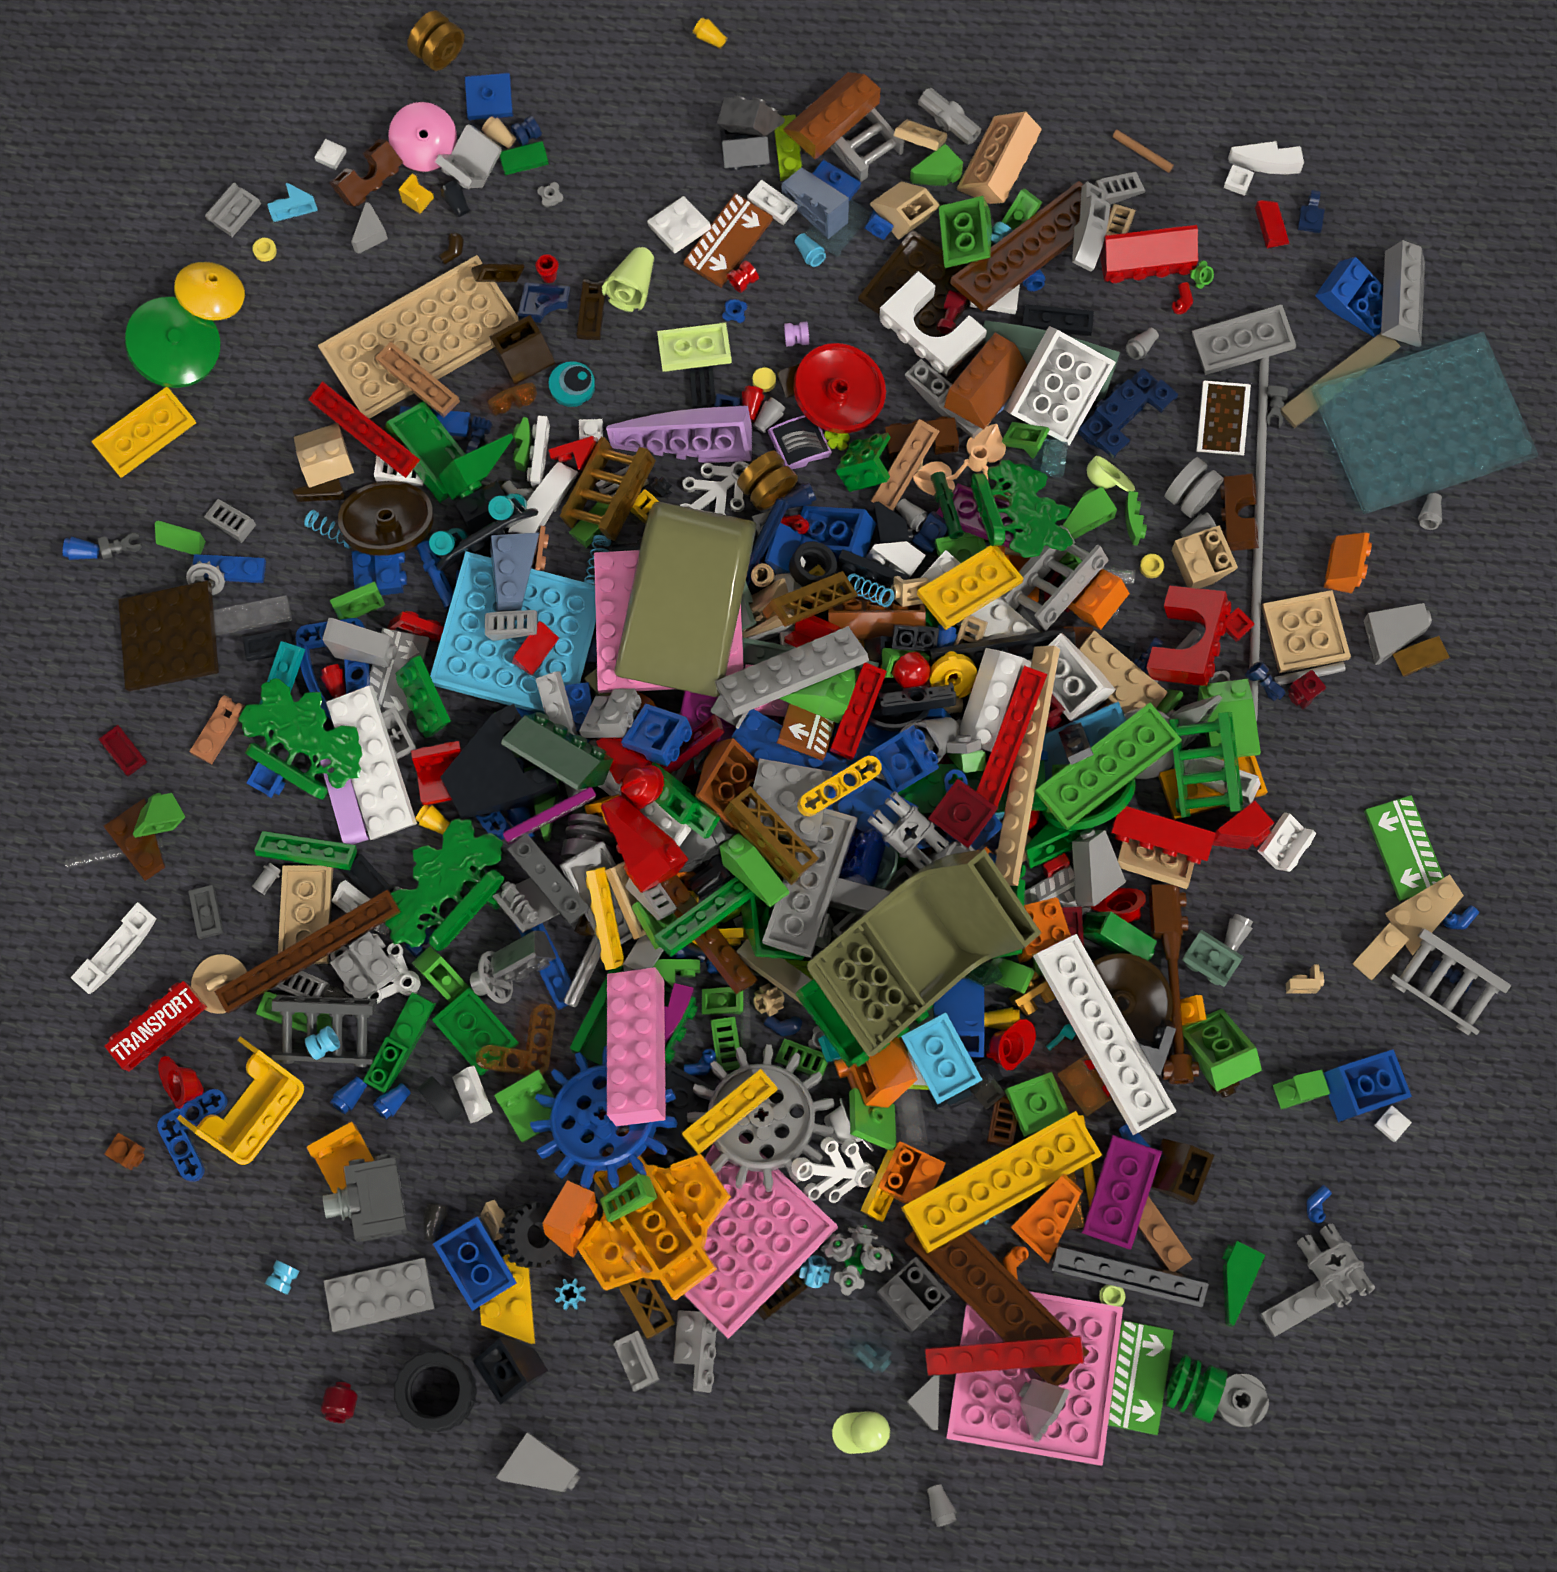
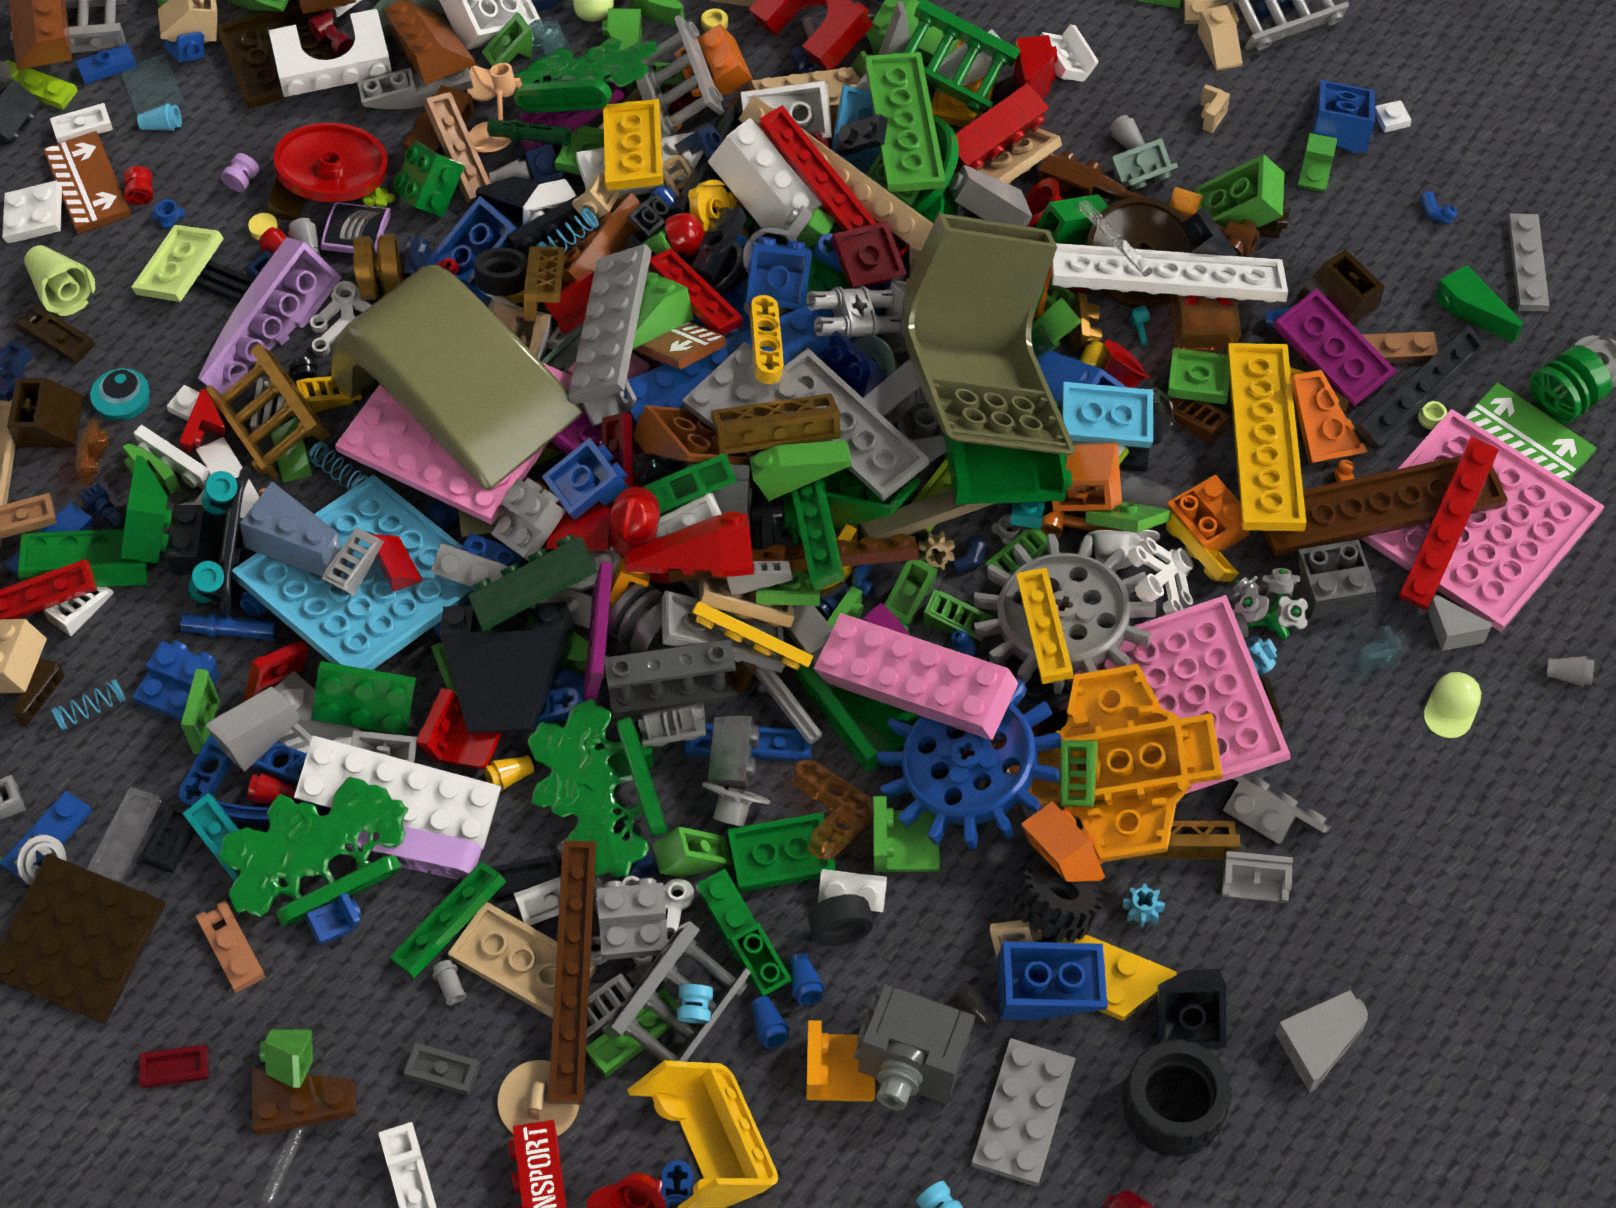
camera: 60 degrees left, 15 degrees down
dark brown dish [338,481,434,556] -> none
sand blue wedge [782,167,849,239] -> none
light grey wedge [1019,1379,1070,1442] -> none
light grey pin [1297,1224,1375,1307] -> none
none -> dark blue bracket [674,125,722,158]
none -> clear bar [1078,200,1153,277]

